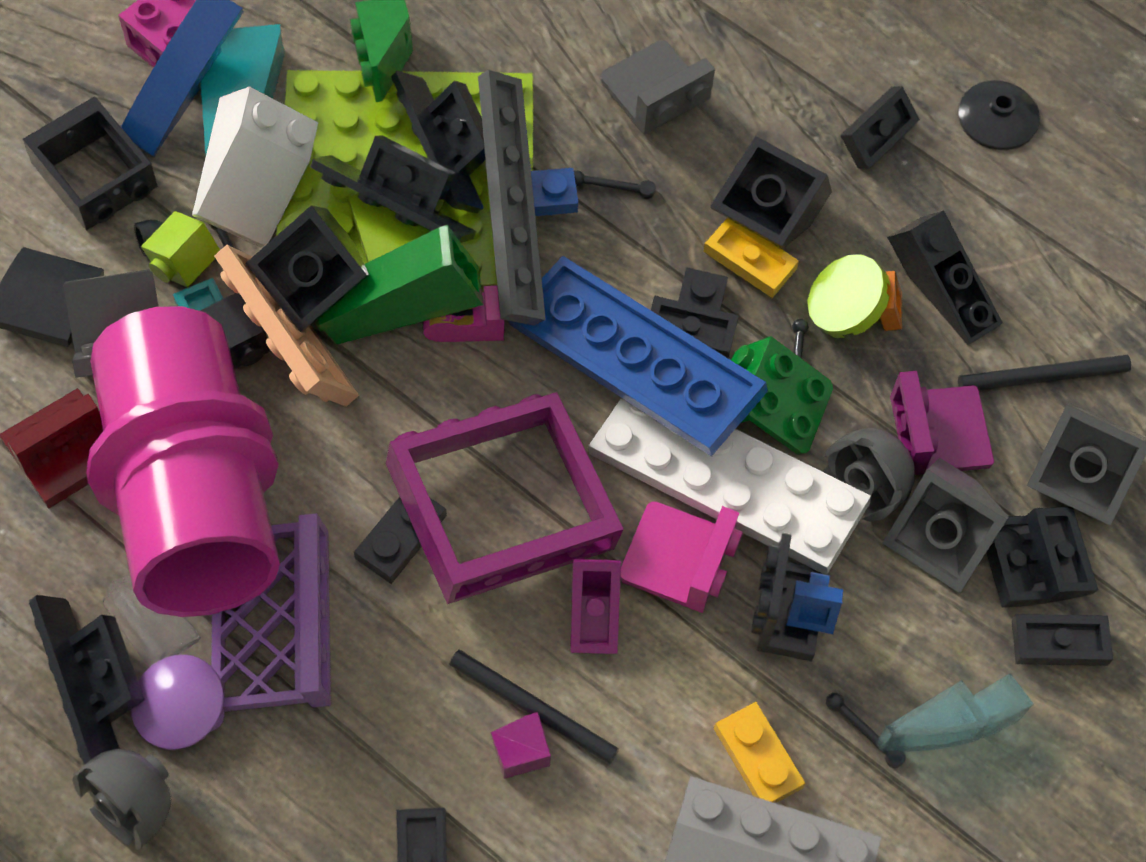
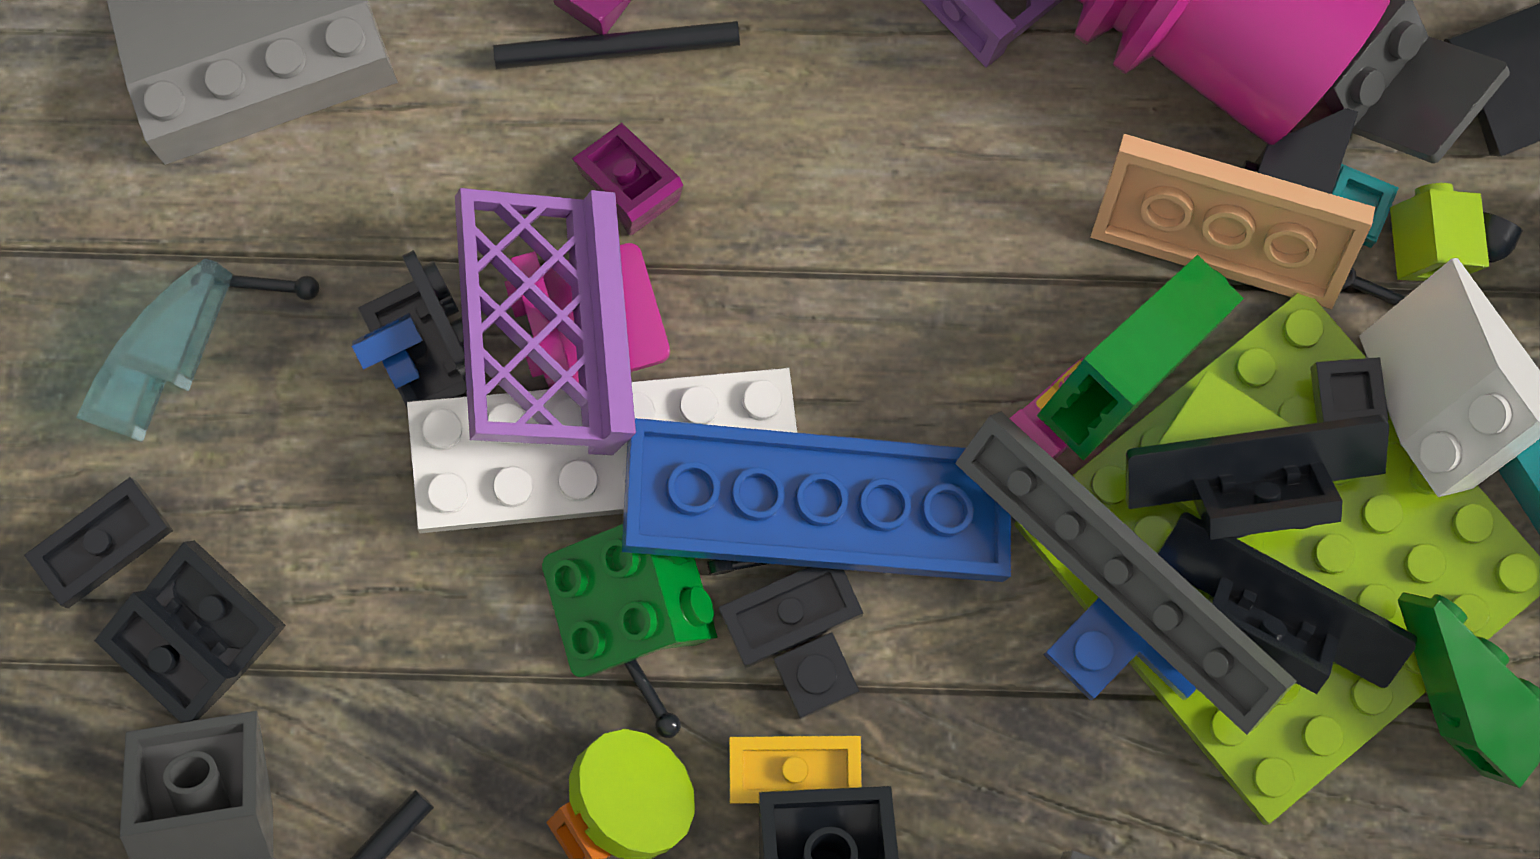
camera: 145 degrees right, 15 degrees up
black slope [245,205,369,332] -> none
black plate [354,497,447,584] -> none
magenta window [385,392,624,605] -> none
black hinge [574,170,656,199] -> none
yellow plate [713,702,806,803] -> none
dark grey cylinder [823,428,915,522] -> none
dark grey slope [882,458,1009,593] -> none
magenta bracket [890,371,994,475] -> none
none -> medium lavender fence [455,188,636,455]
none -> black plate [1310,357,1388,423]

